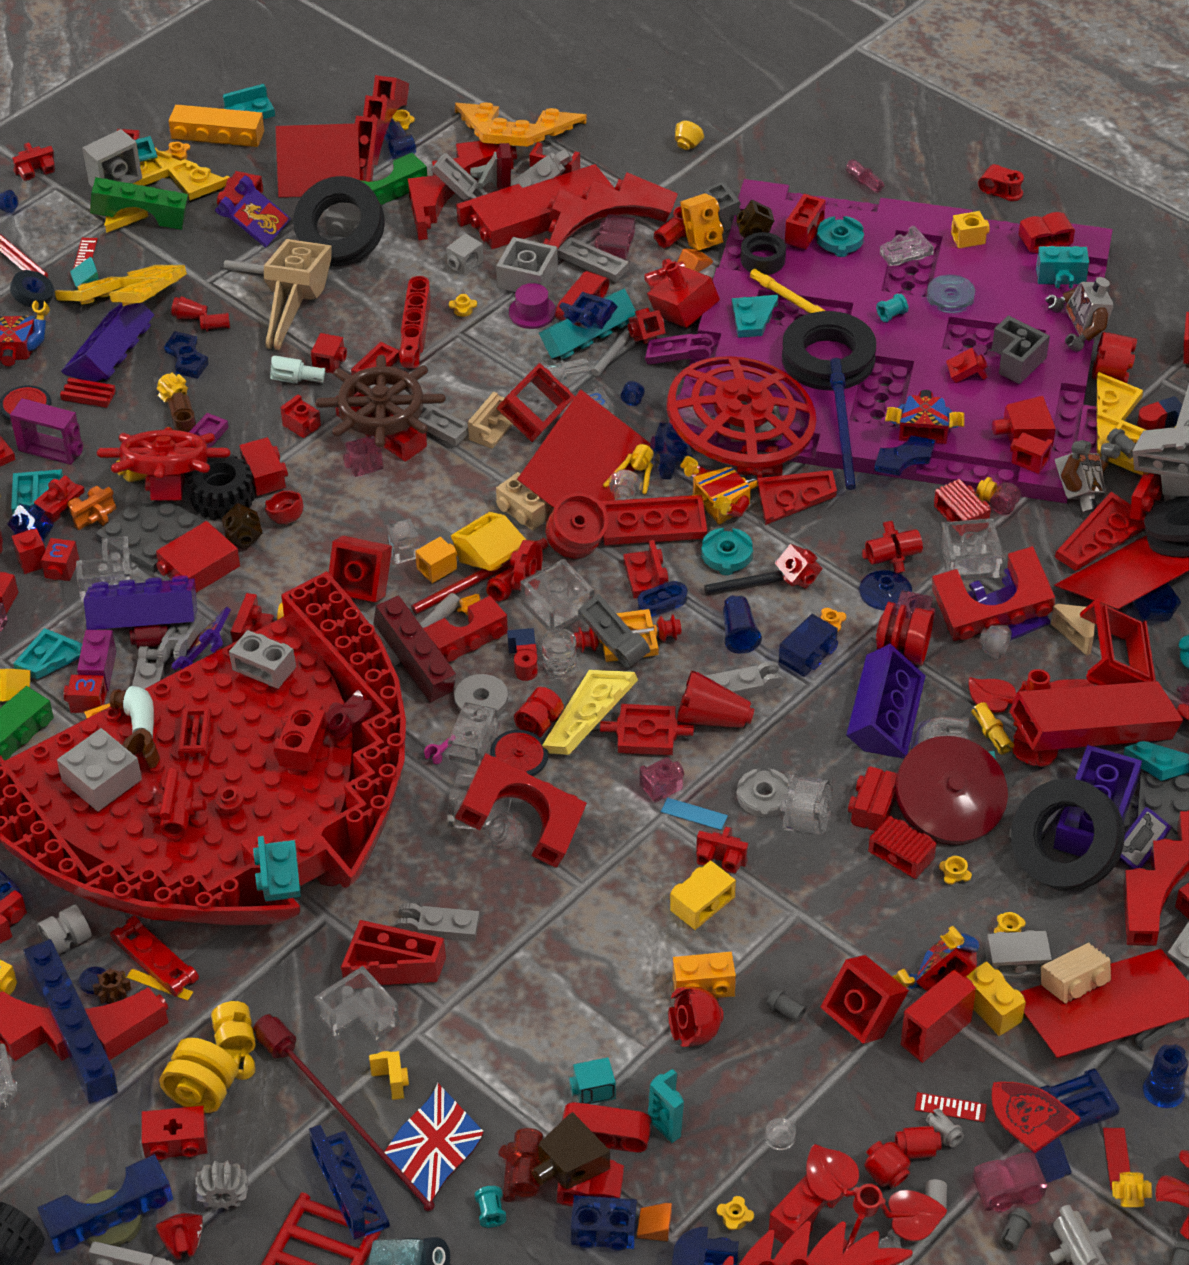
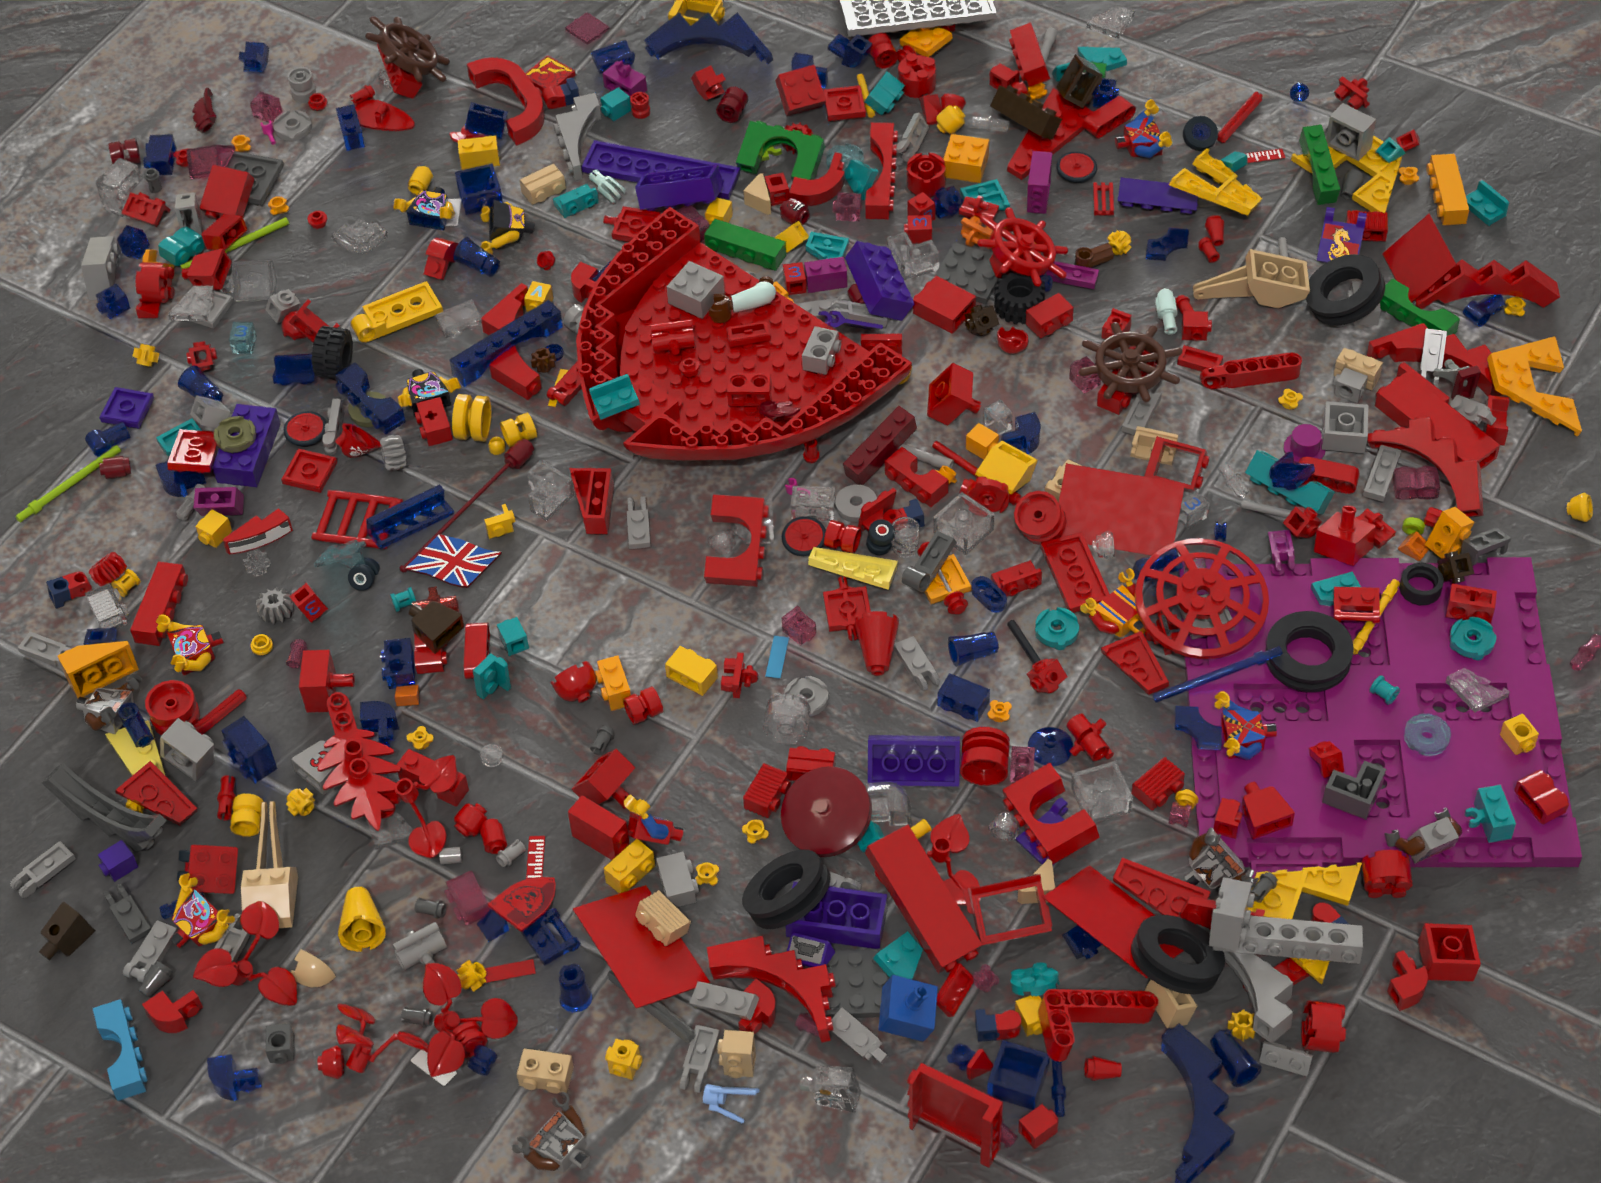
camera: 80 degrees right, 5 degrees up
yellow plant [603,444,654,494] -> none
none -> torso [398,369,461,417]
none -> red wheel [623,686,664,725]
none -> plate [858,488,897,555]
none -> clear blue brick [1001,412,1041,454]
none -> red pin [1175,295,1194,315]
none -> tan brick [1334,348,1383,390]
none -> red plate [1334,587,1380,624]
none -> lime tile [1402,517,1425,535]

